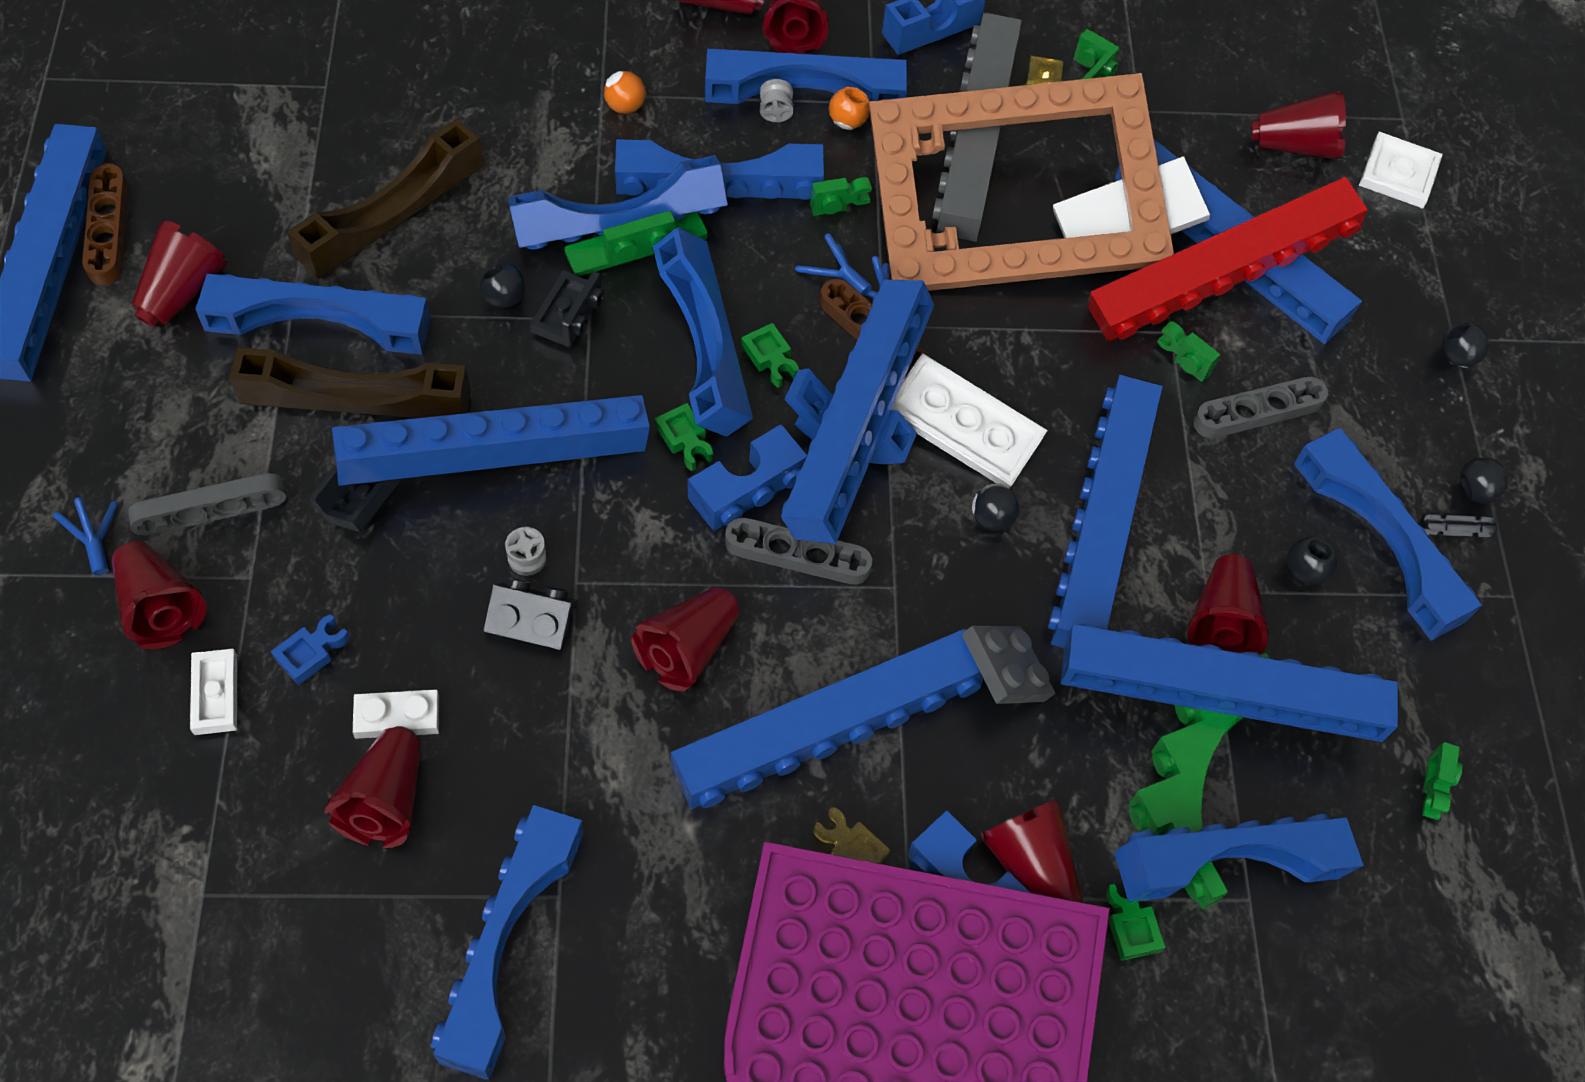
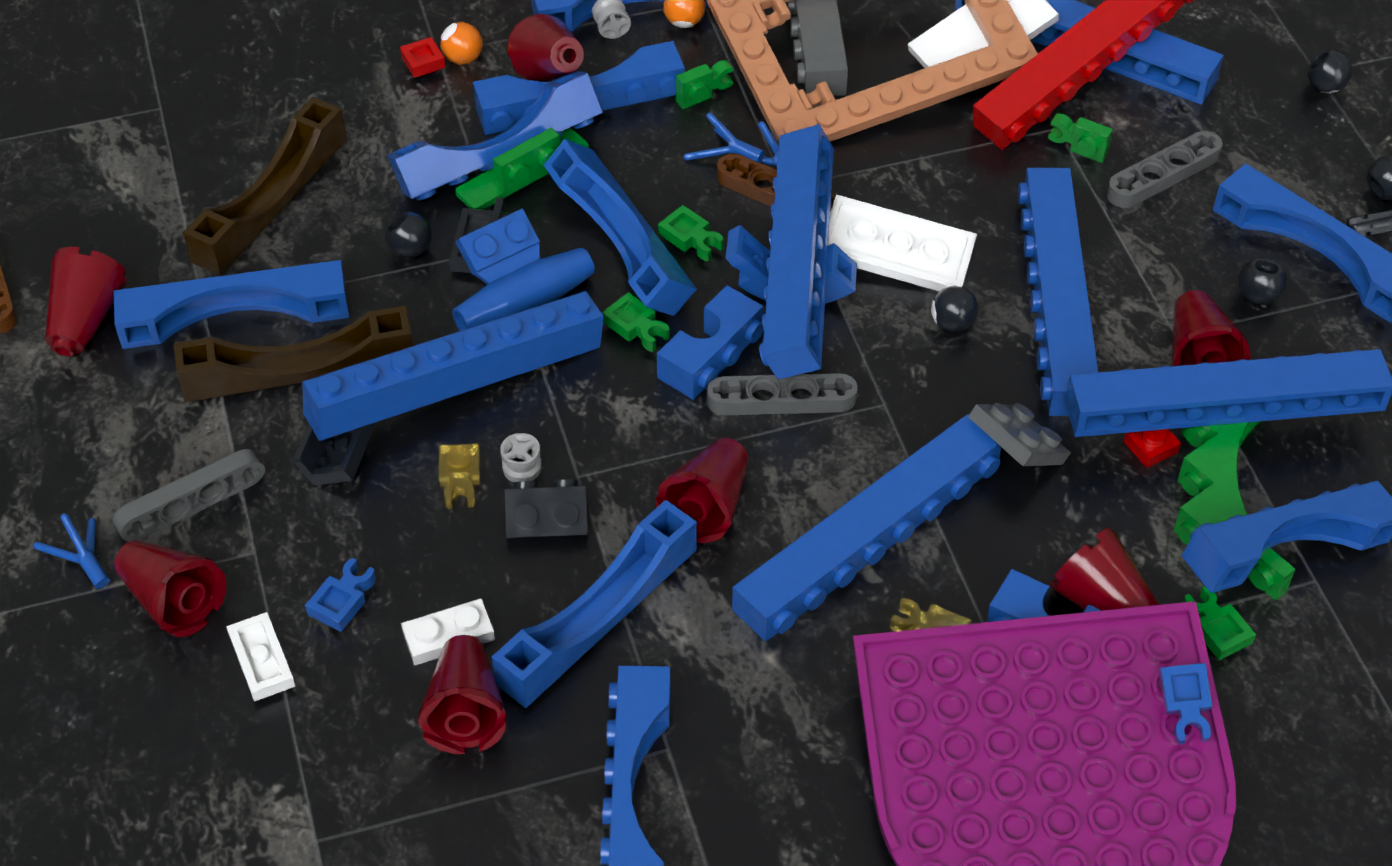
camera: 10 degrees left, 10 degrees down
none -> red plate [400,37,446,78]
none -> clear yellow plate [439,444,480,509]
none -> blue plate [452,208,595,331]
none -> blue arch [492,500,697,708]
none -> dark red cone [507,14,584,82]
none -> red plate [1123,429,1181,468]
none -> blue plate [1159,663,1213,745]

